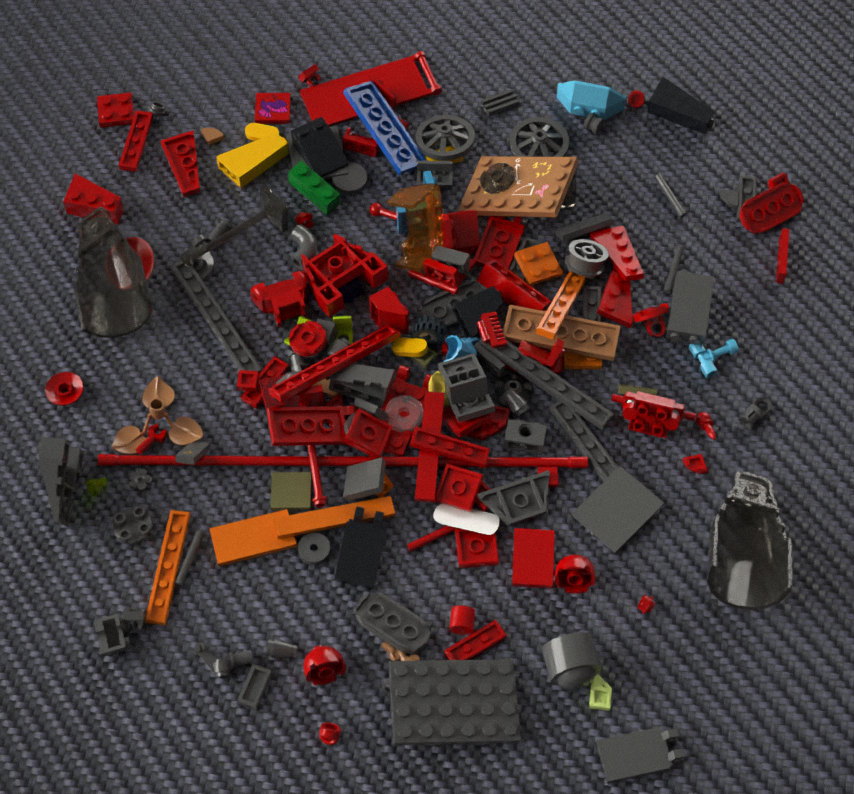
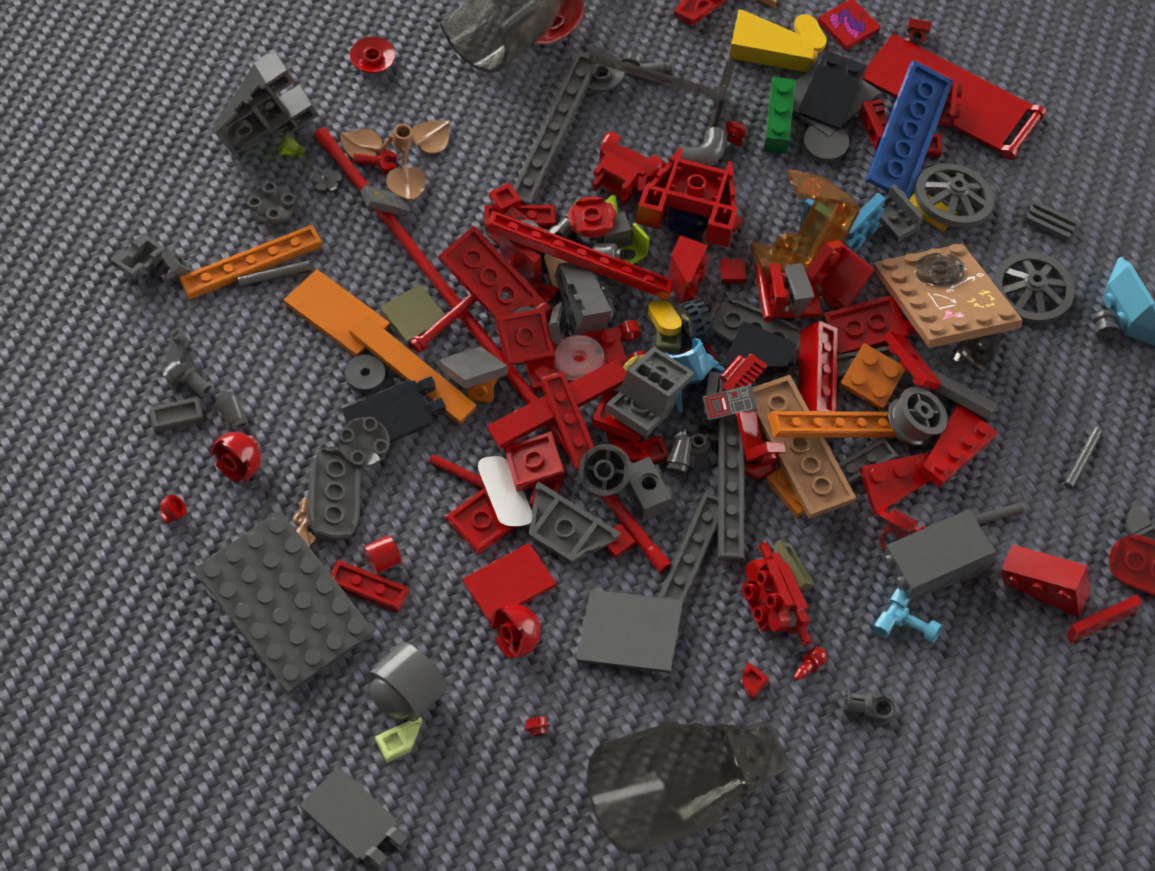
camera: 50 degrees right, 0 degrees up
none -> dark grey dish [339,417,390,467]
none -> dark grey cylinder [579,444,632,496]
none -> dark grey tile [702,385,757,422]
none -> red tile [720,259,746,284]
none -> red tile [884,331,942,390]
none -> red wedge [1001,544,1090,618]

